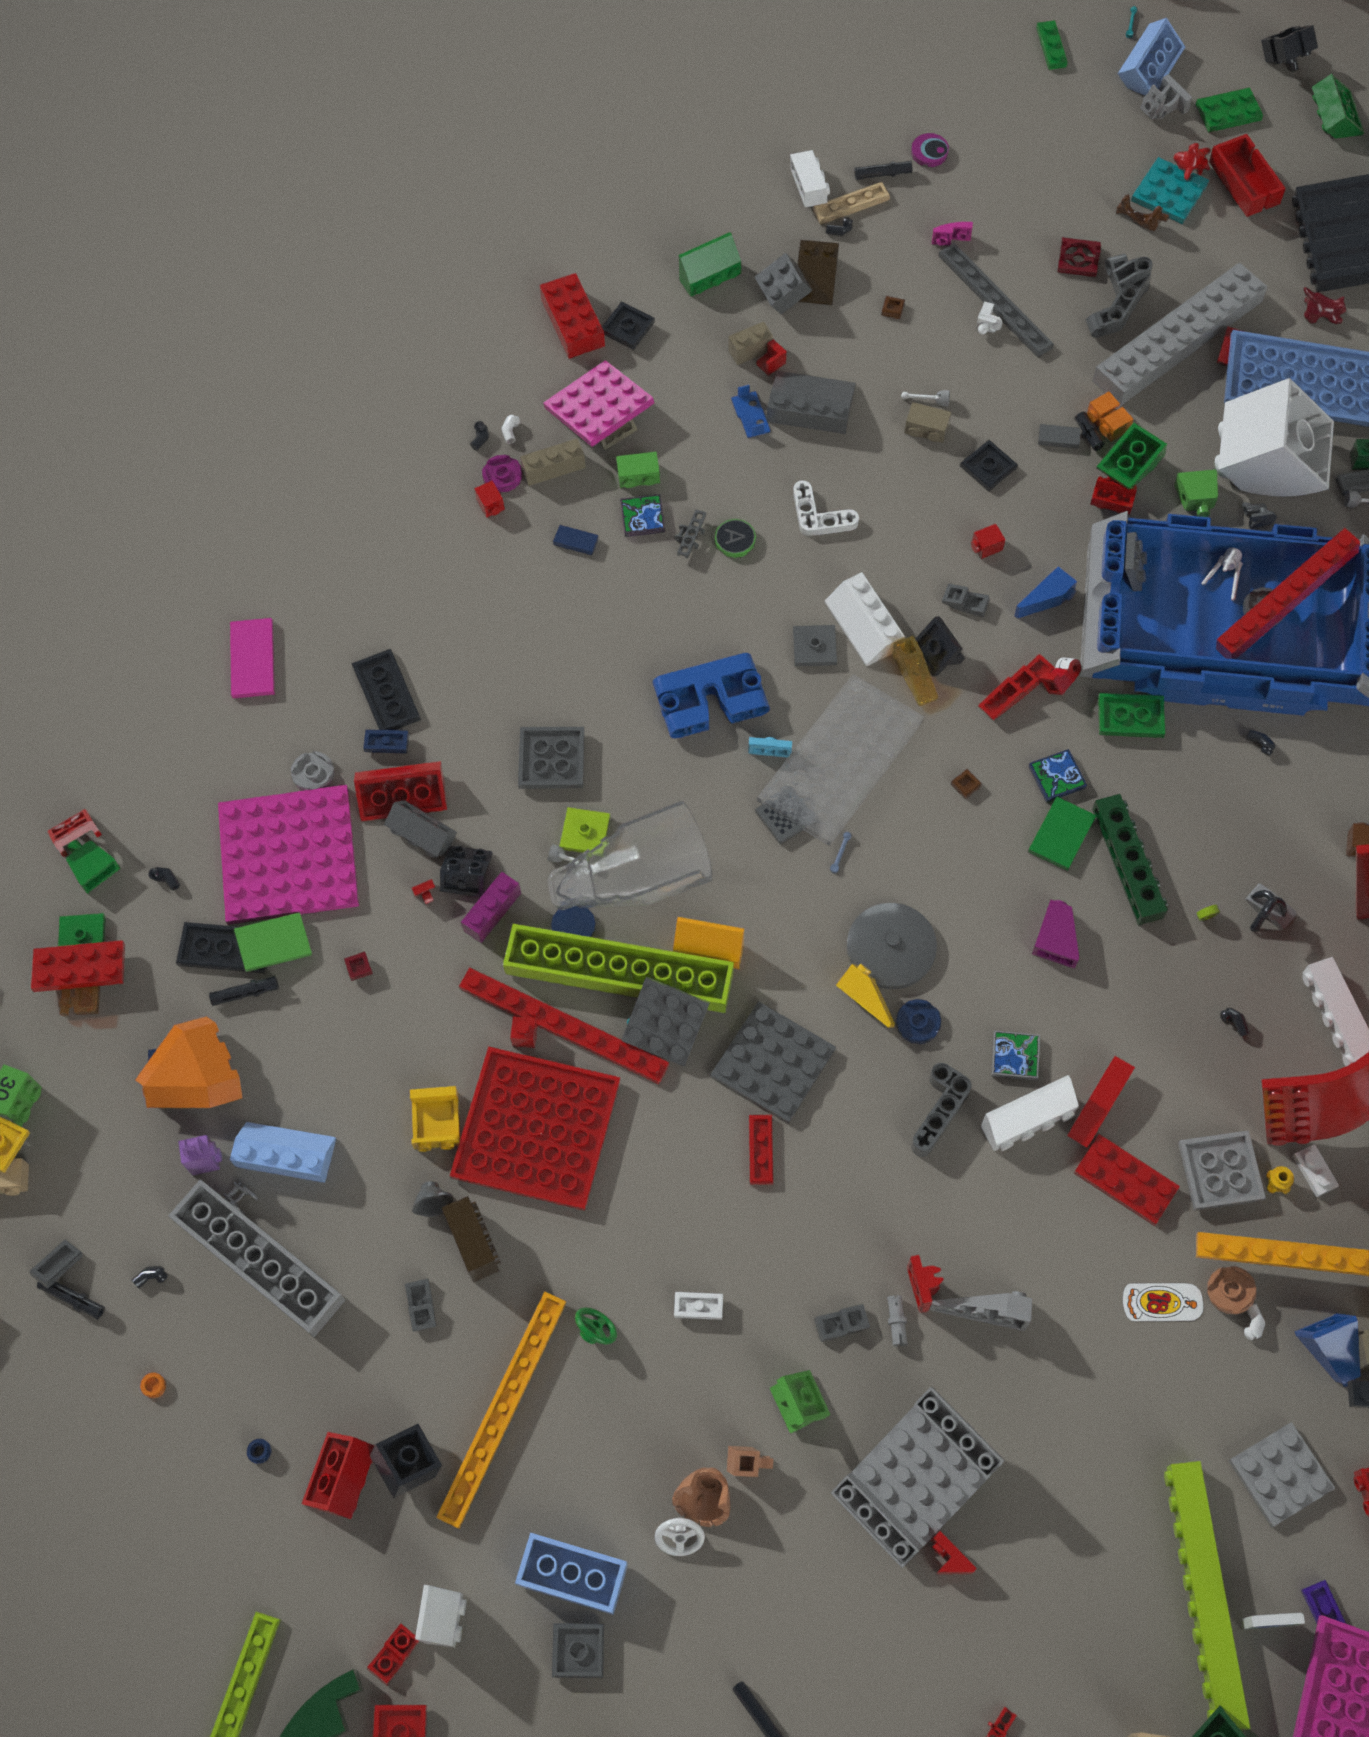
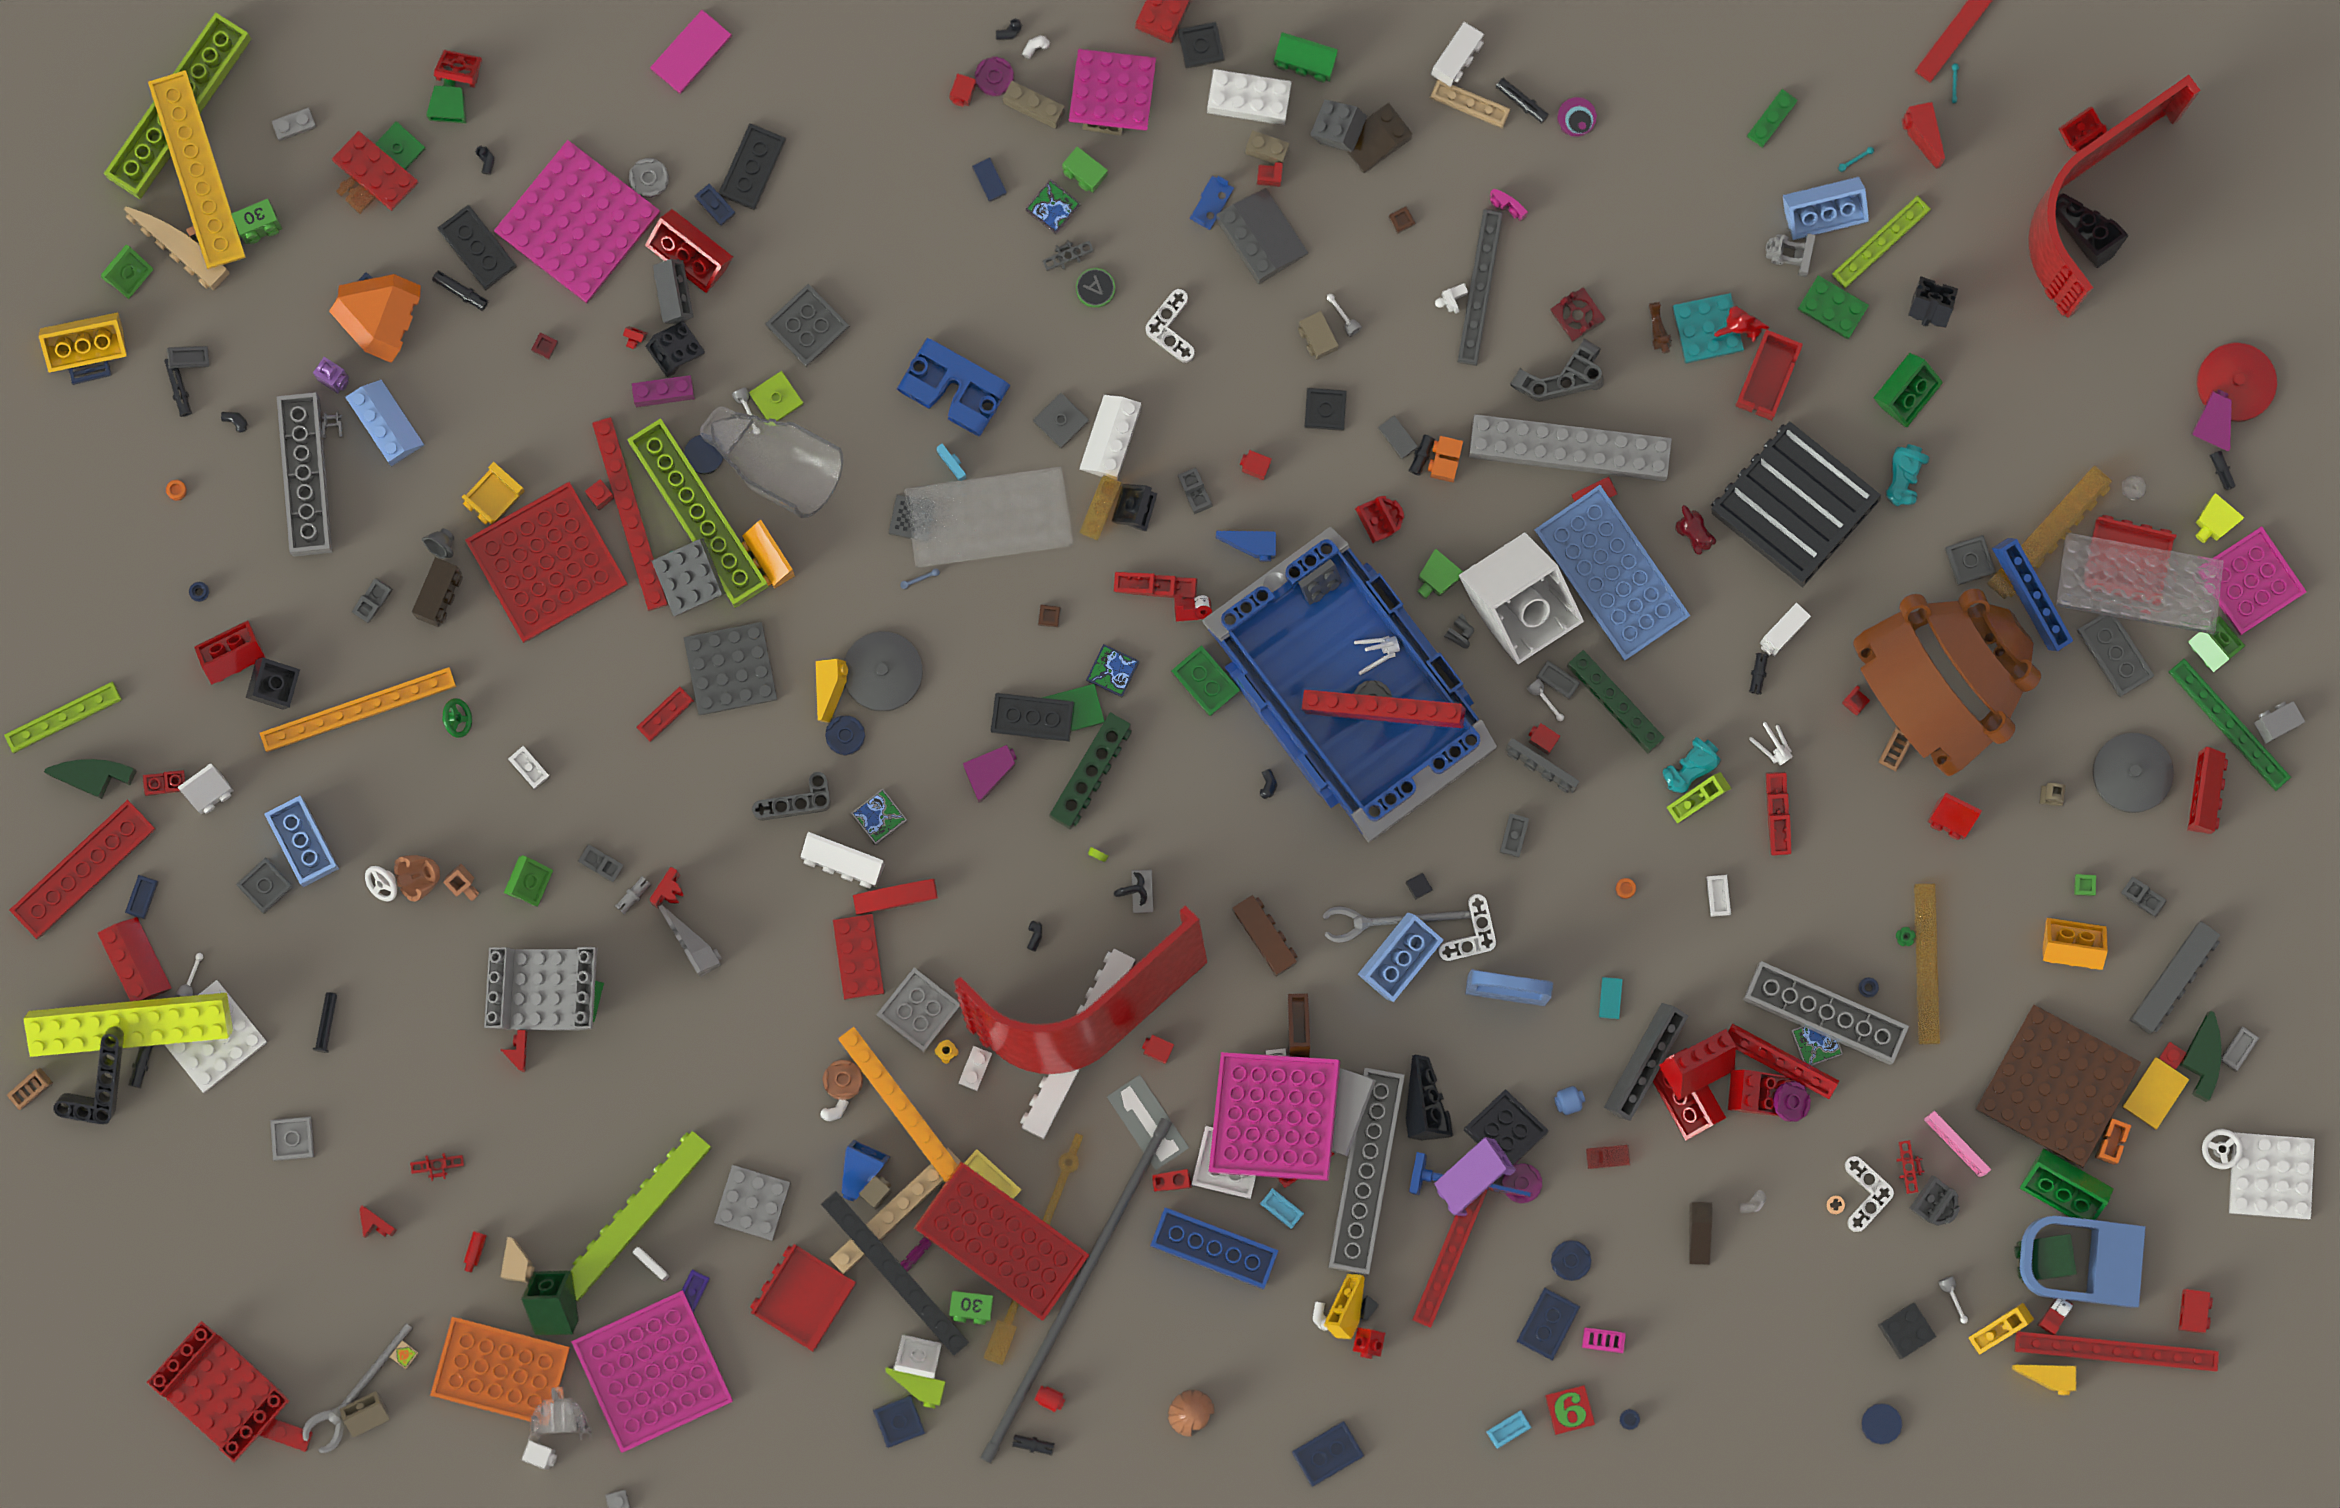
camera: 40 degrees right, 15 degrees up
bright green tile [234,913,312,972] -> none
black arm [826,217,853,236] -> none
green slope [1096,422,1167,490] -> none
sticker [1123,1283,1203,1321] -> none
none -> black tile [991,693,1075,742]
none -> white brick [1207,69,1291,125]
none -> lime tile [1832,195,1931,289]

